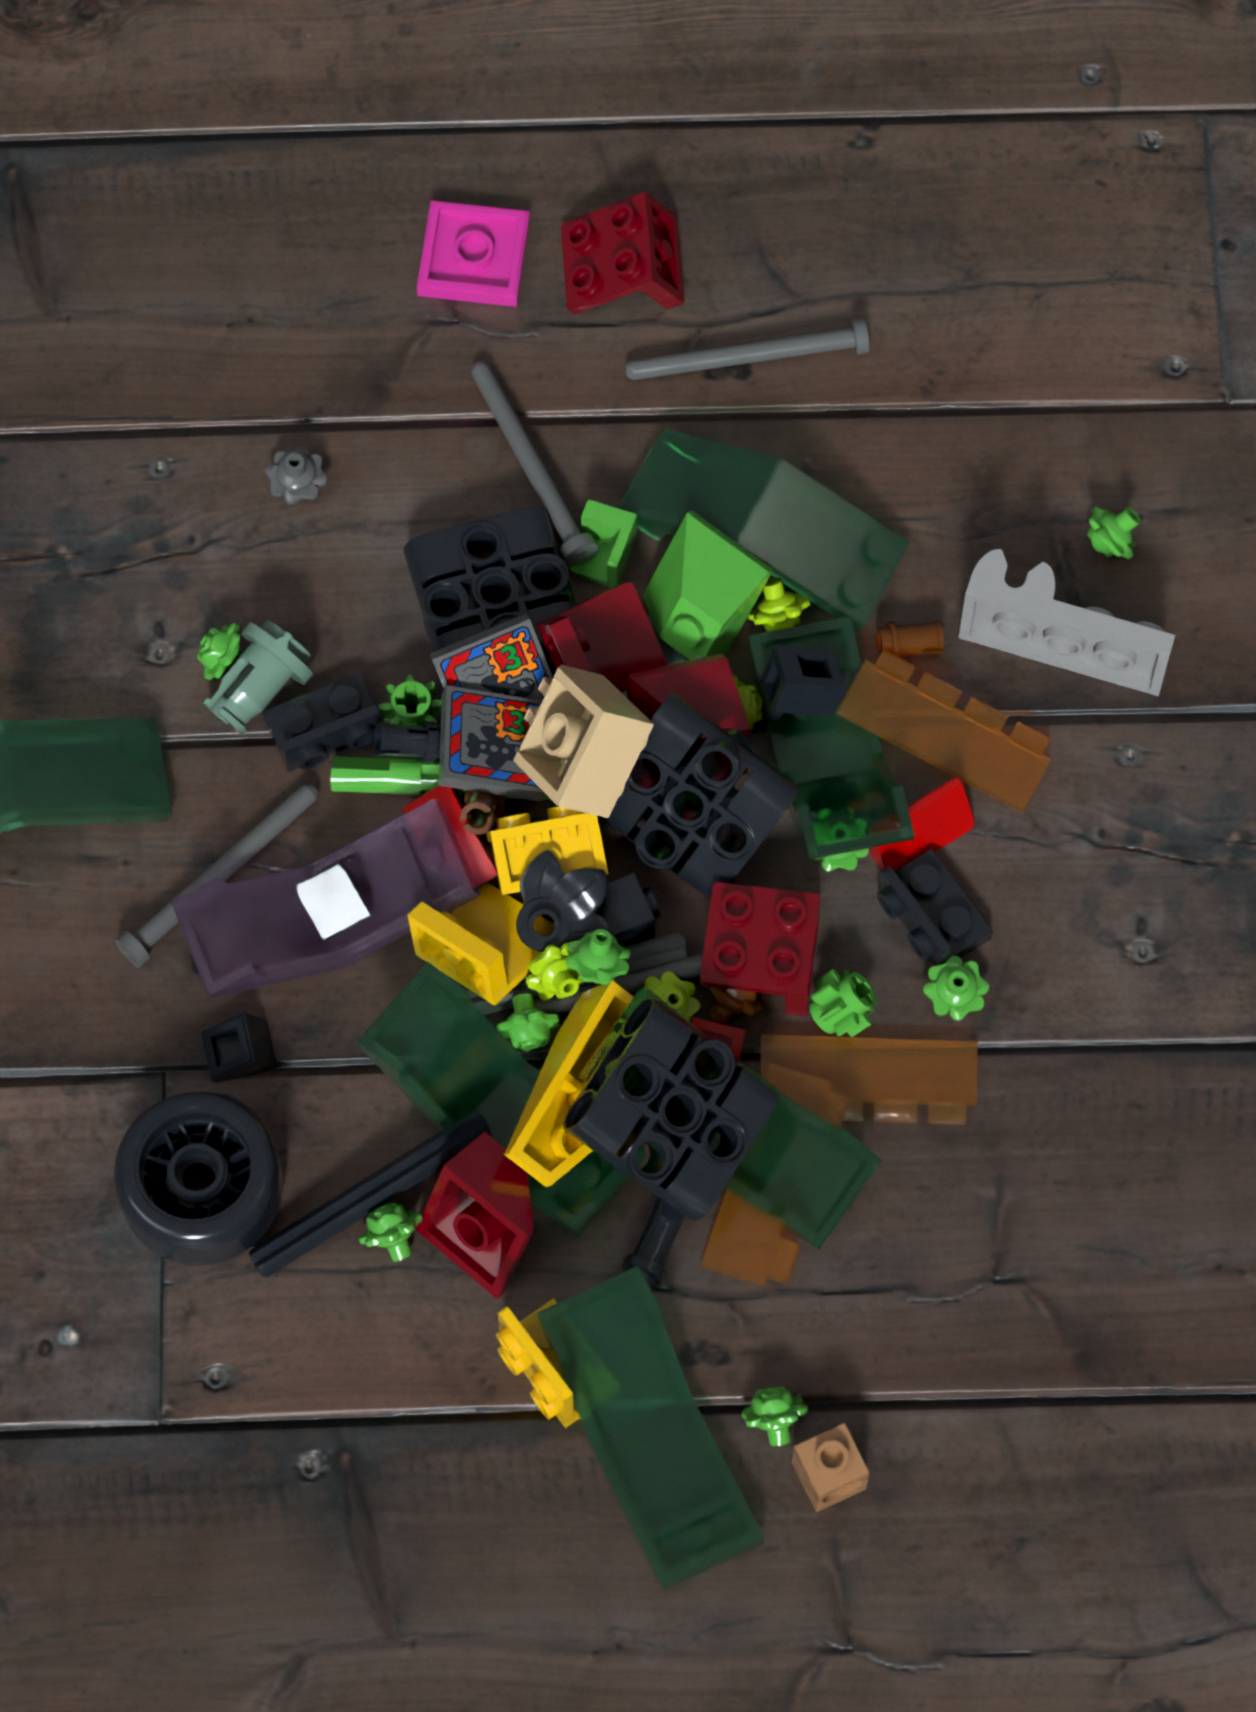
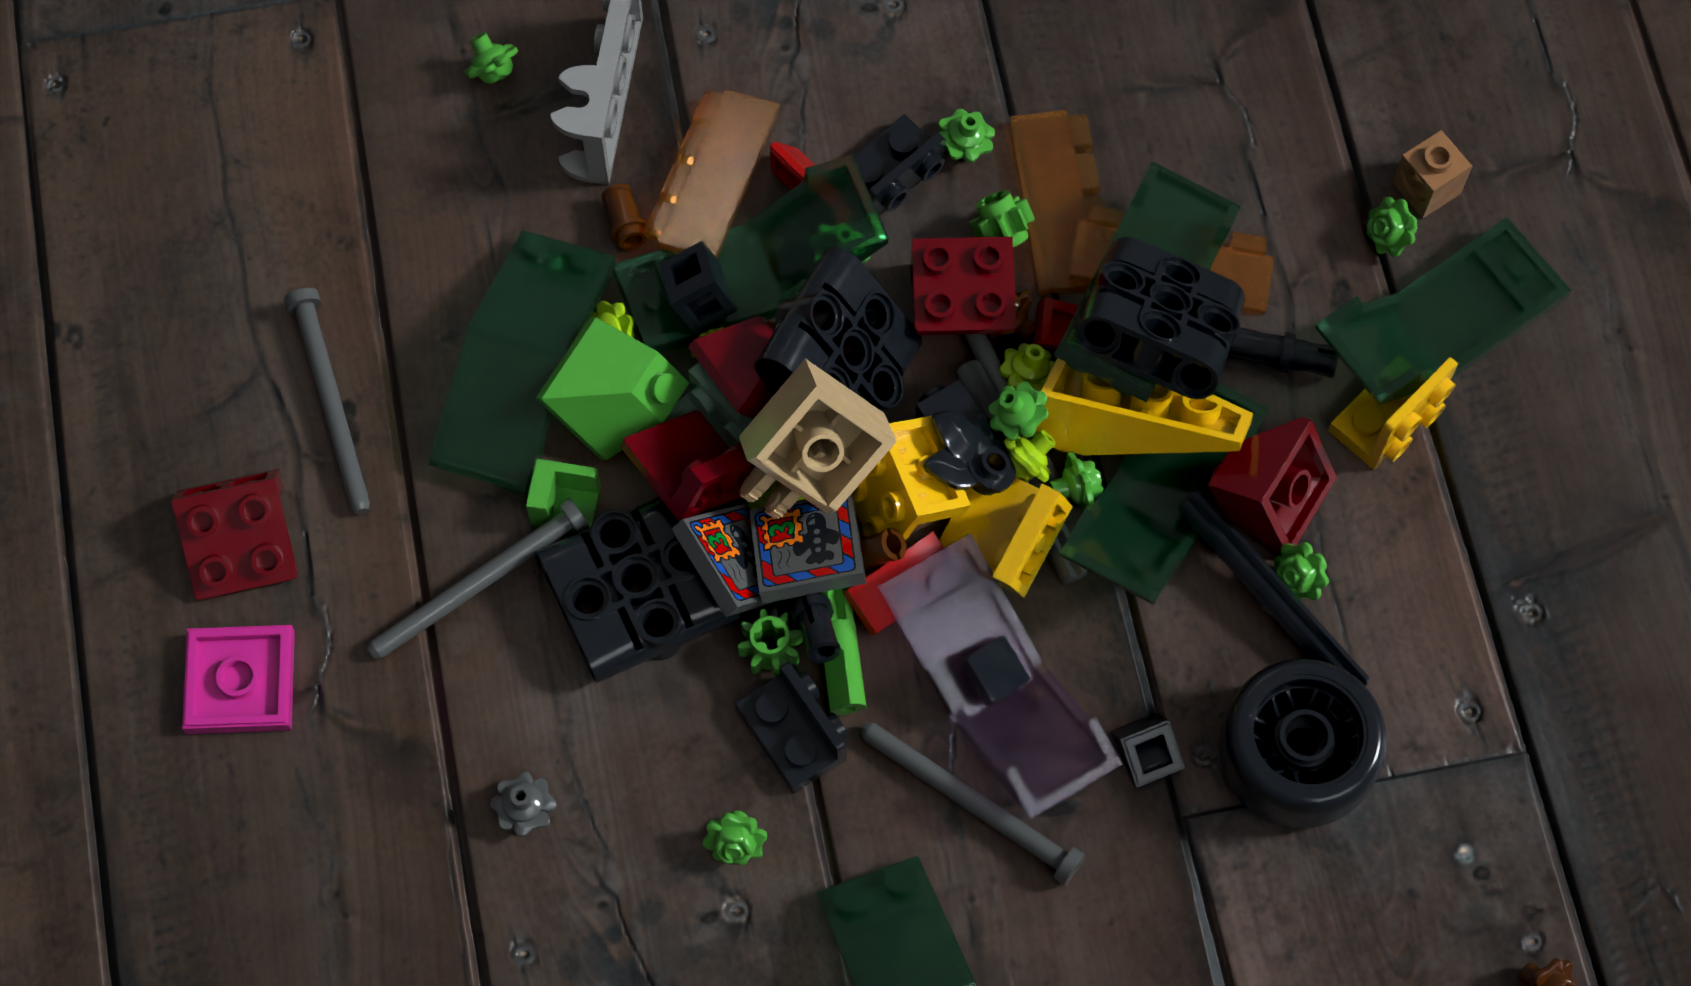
camera: 100 degrees left, 0 degrees up
sand green piece [202,620,313,735] -> none

